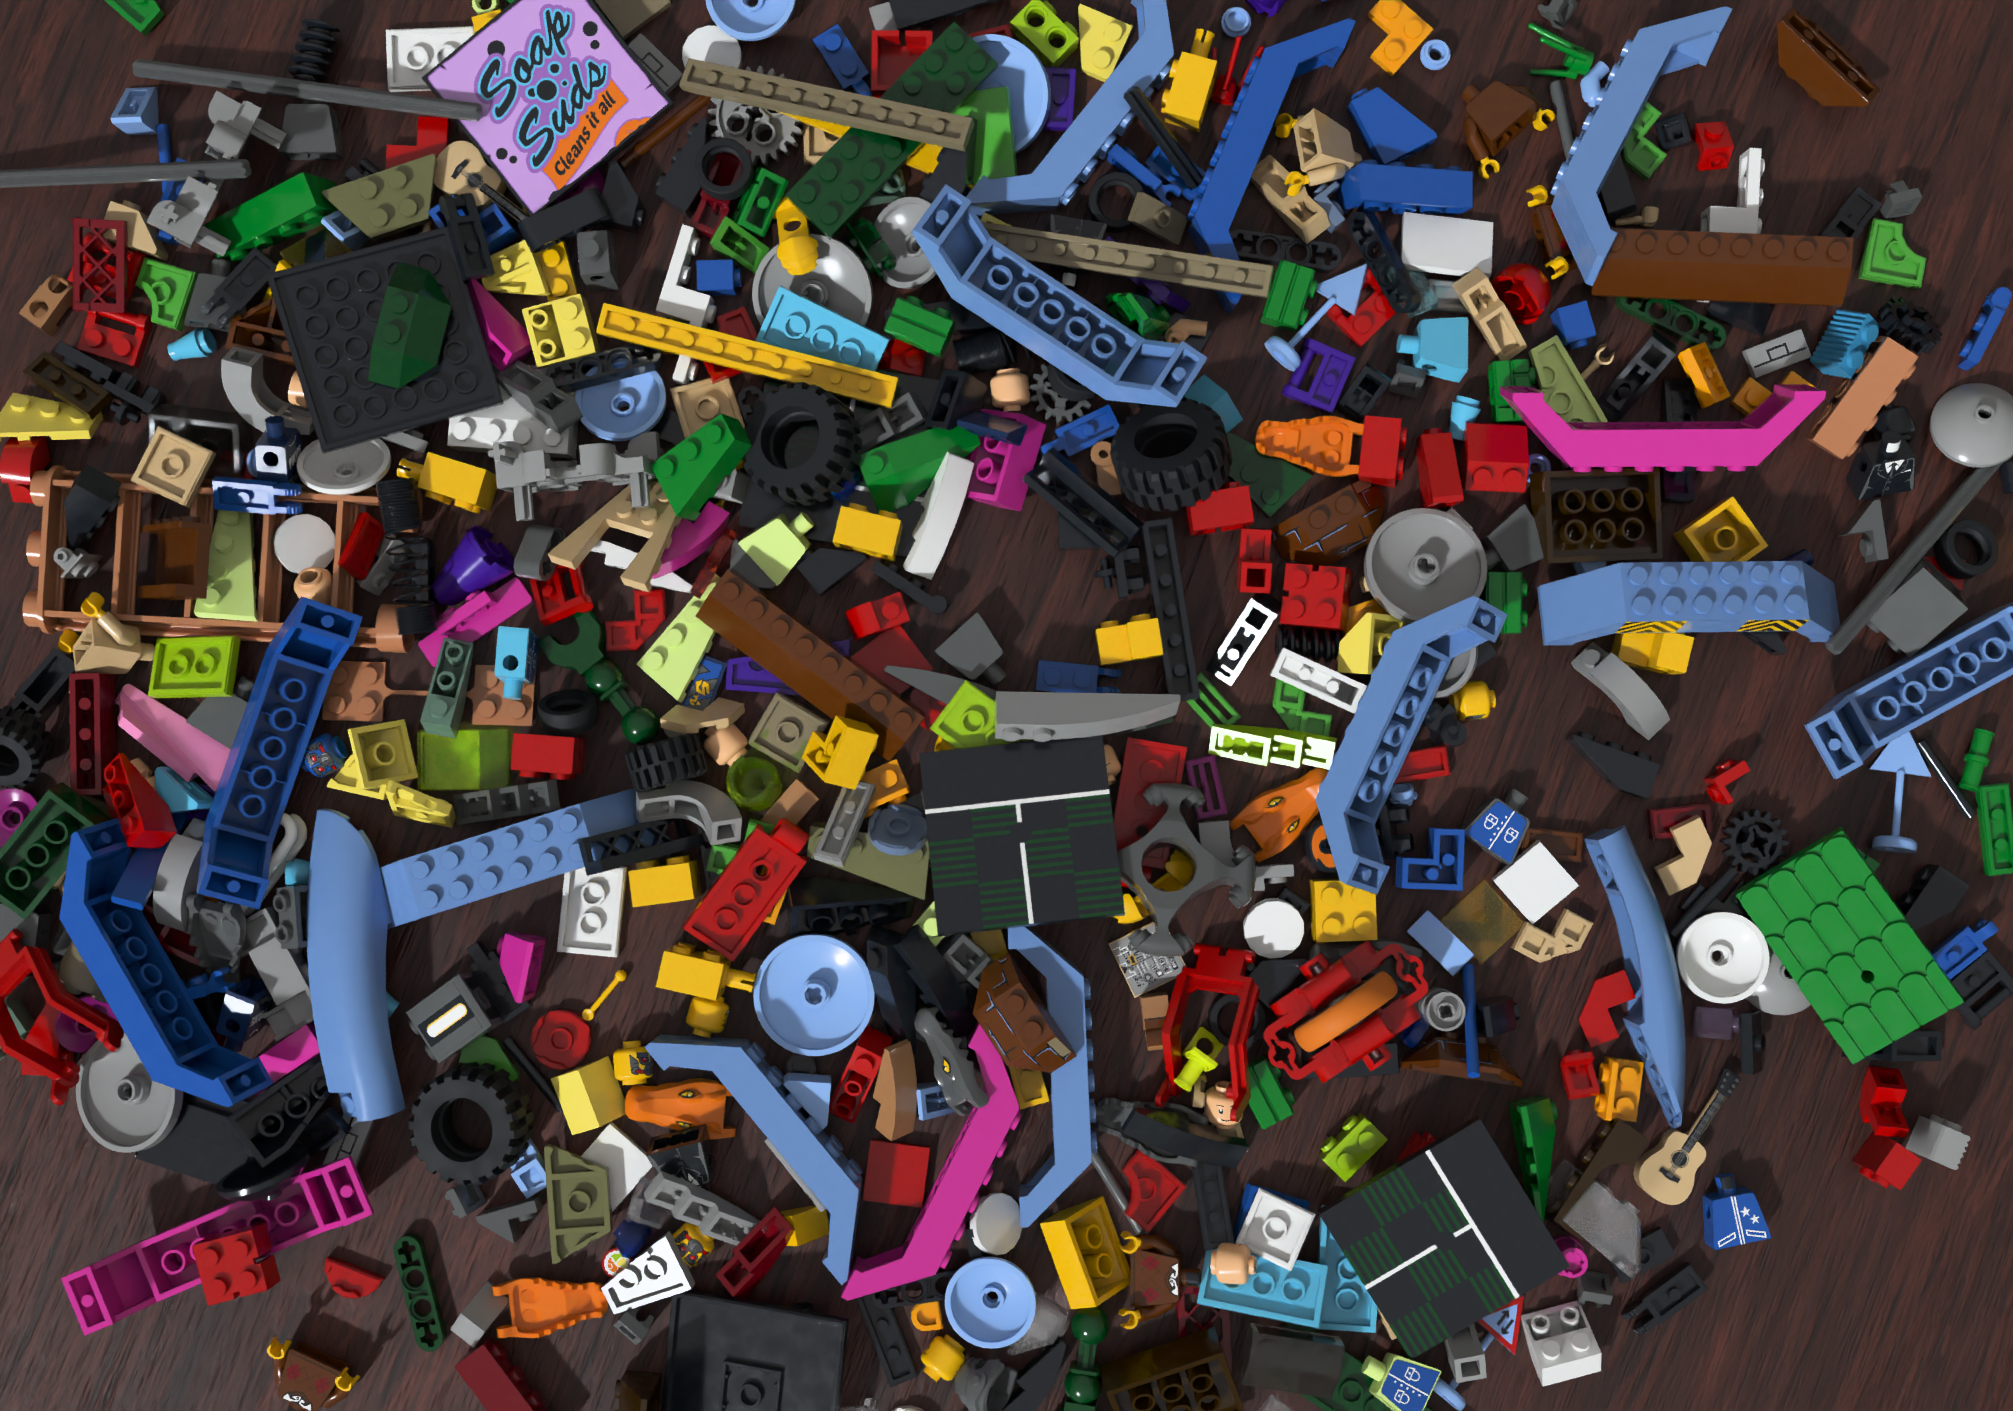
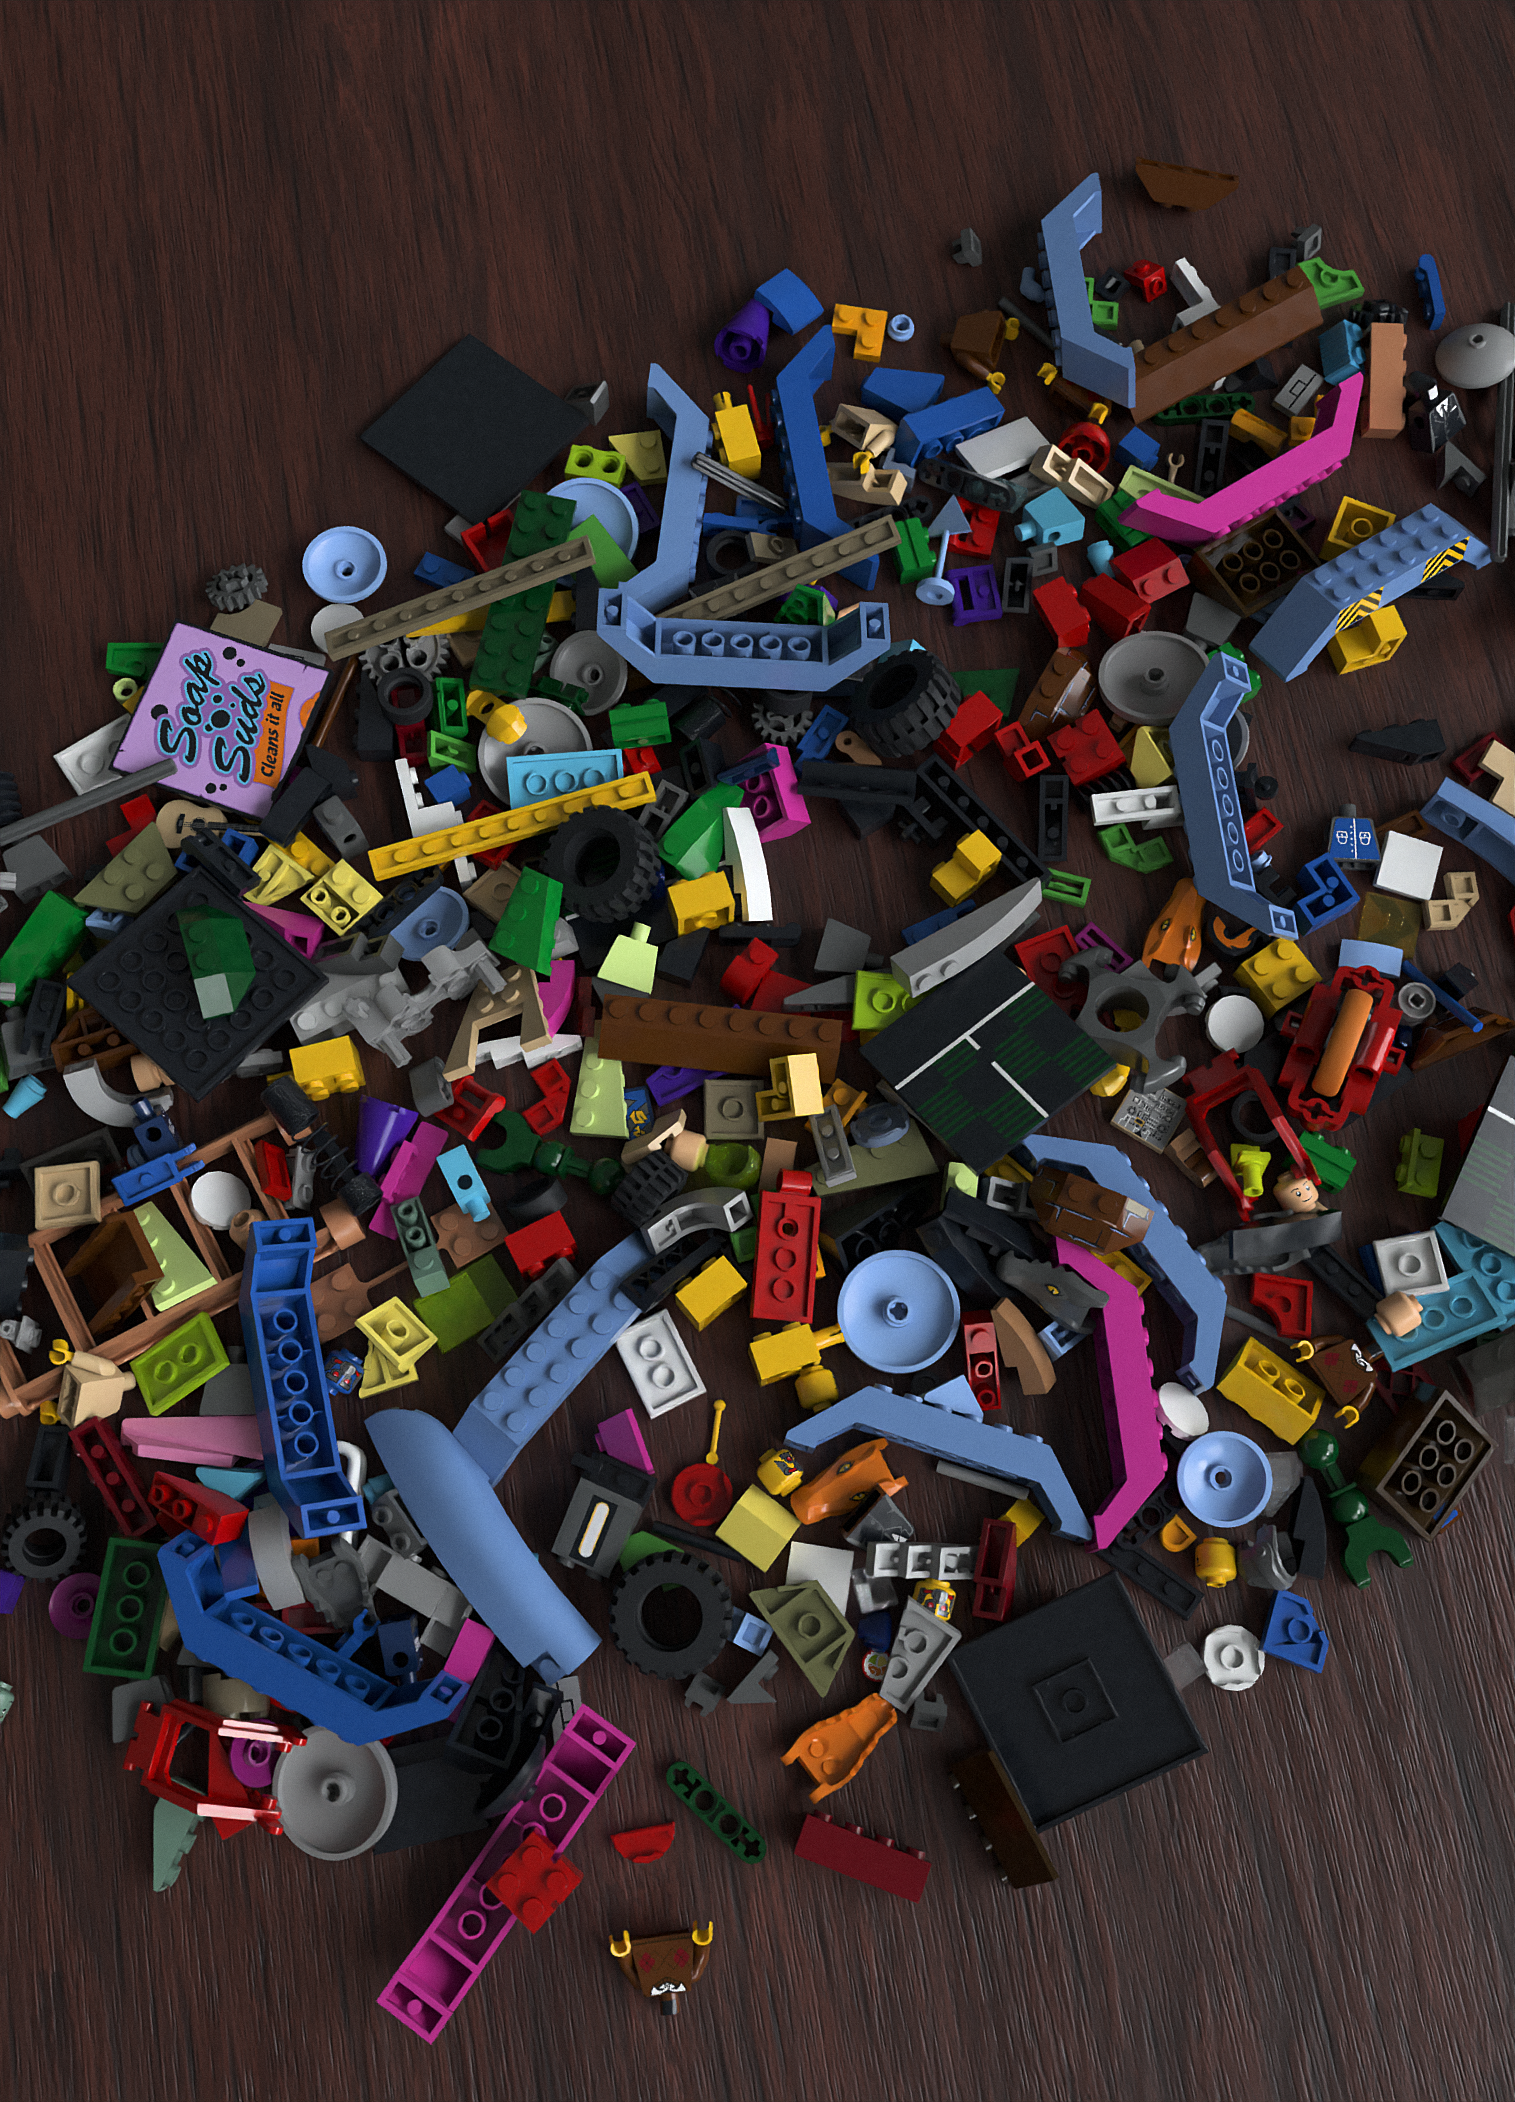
camera: 40 degrees left, 15 degrees down
white dish [297,439,391,495] -> none
light yellow wing [385,780,456,828] -> none
light grey slope [450,1280,509,1348] -> none
red tile [862,1138,930,1208] -> none
light nougat head [990,368,1030,413] -> none
tan tile [1190,1073,1207,1108] -> none
lime slope [1208,724,1338,770] -> none
light blue plate [1221,7,1251,38] -> none
orange animal [1255,416,1364,477] -> none
yellow head [1449,680,1496,721] -> none
green plant [1528,23,1594,80] -> none
light grey arch [1571,642,1670,740] -> none
red bracket [1704,758,1751,805] -> none

